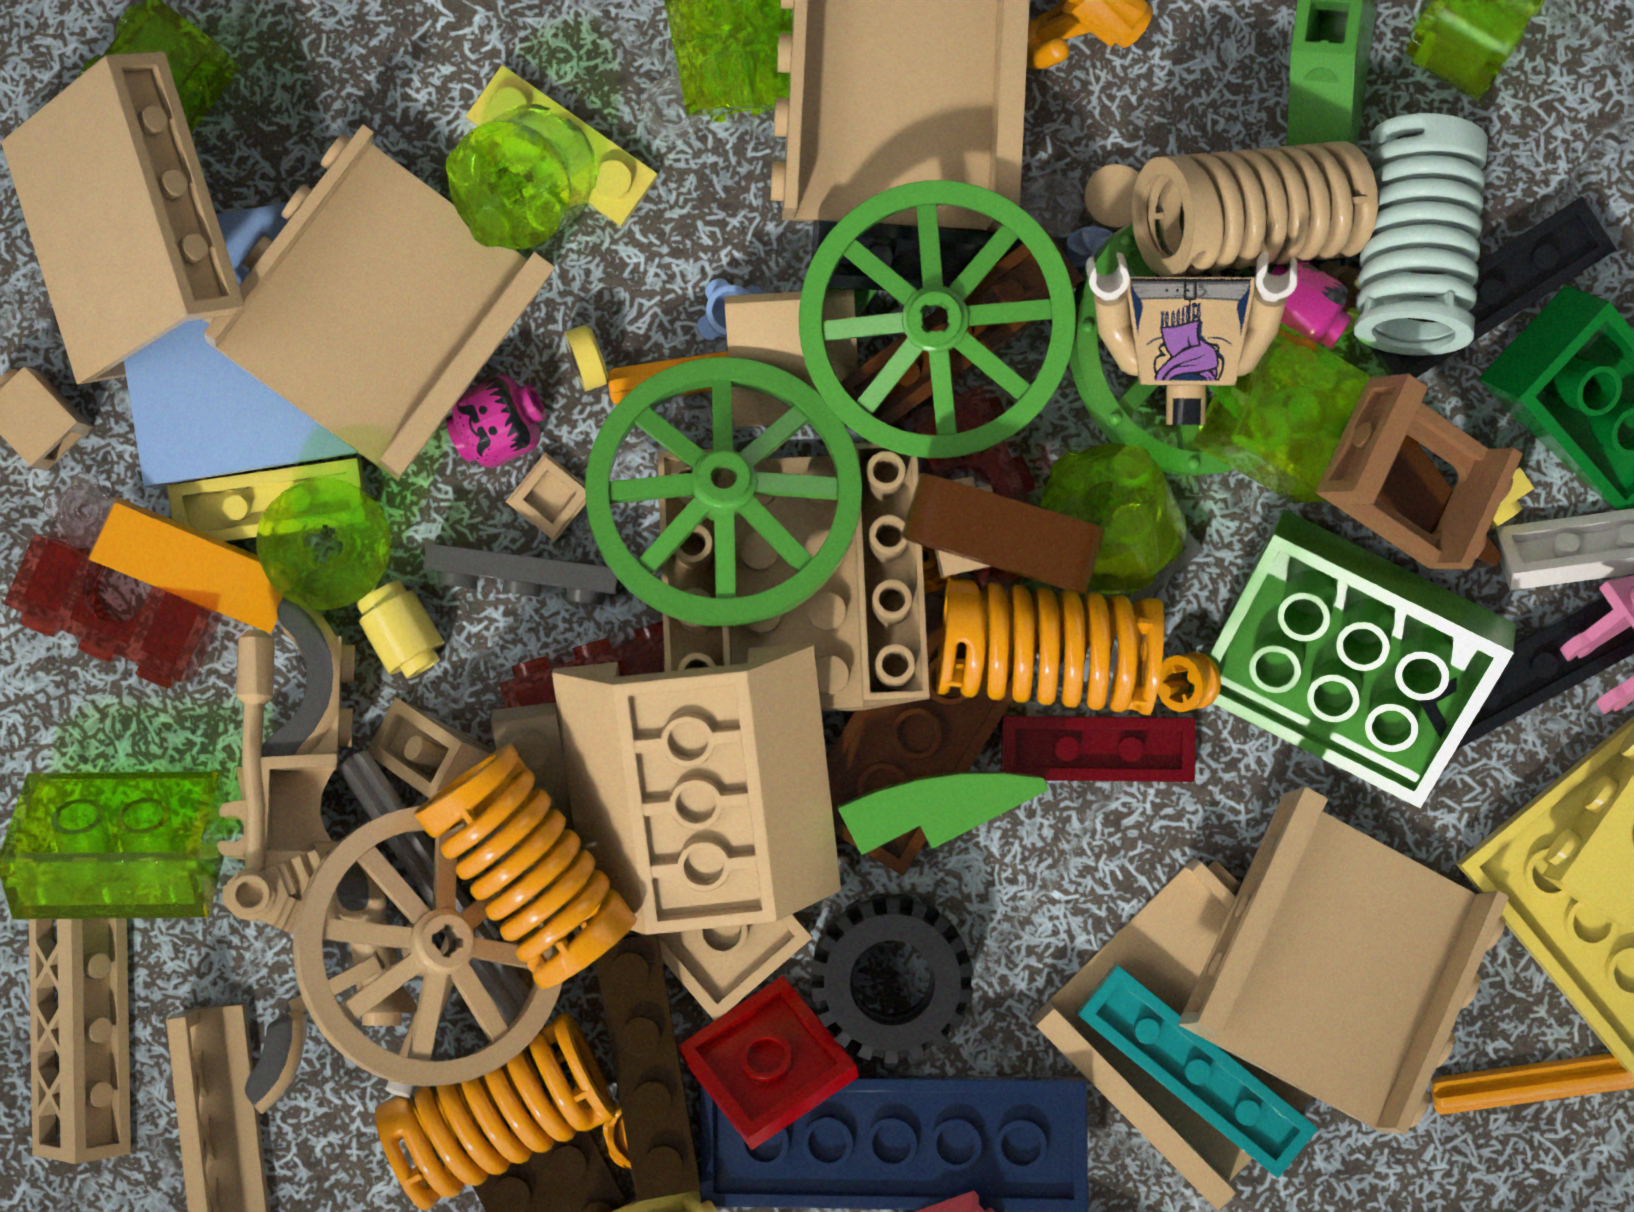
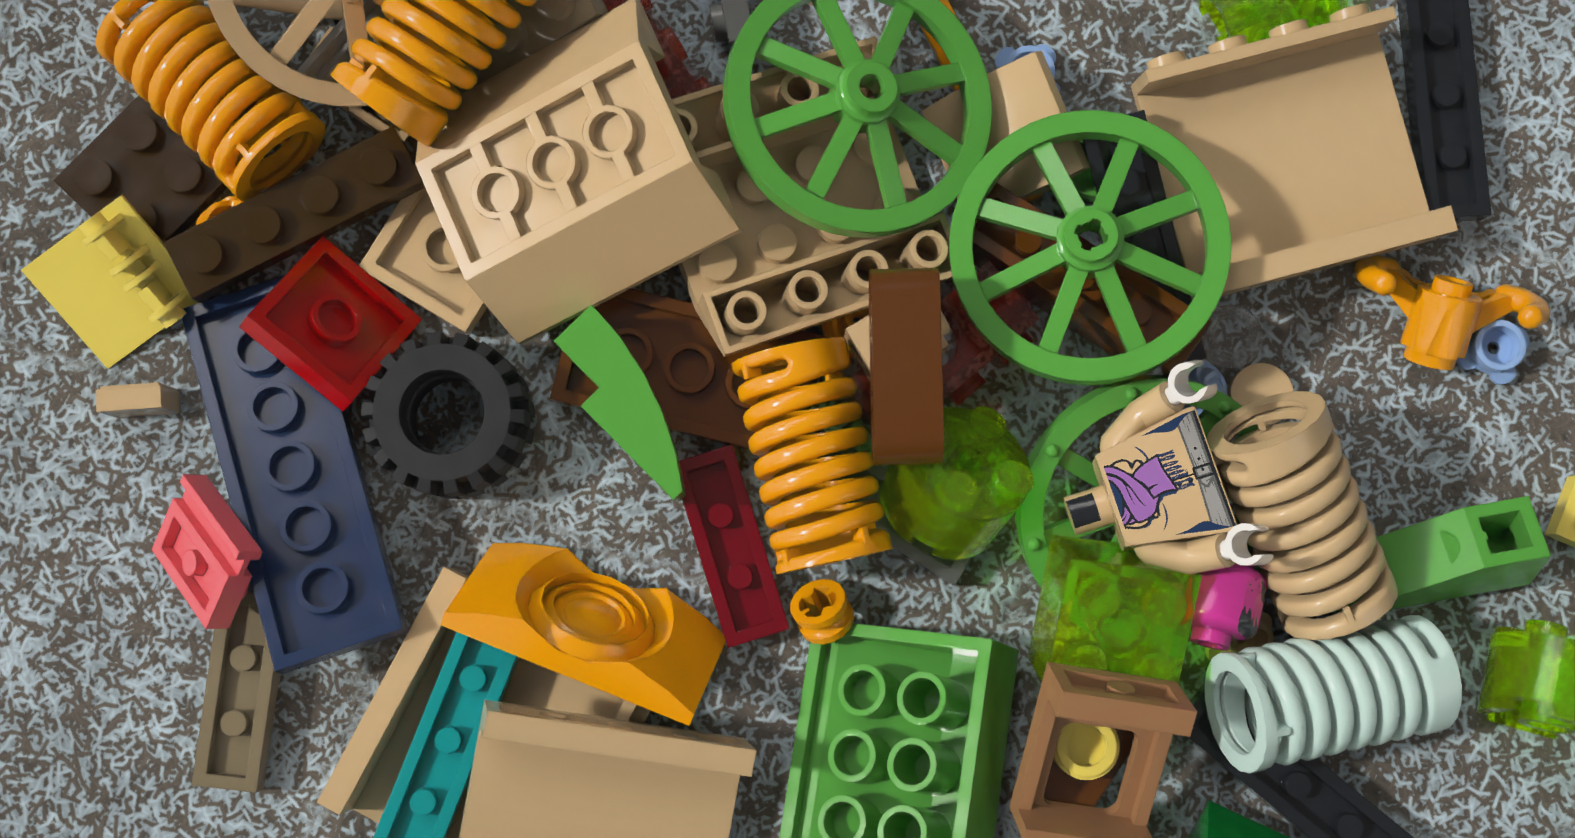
camera: 70 degrees right, 5 degrees down
none -> light orange slope [441,543,726,726]
none -> light yellow tile [1053,723,1120,780]

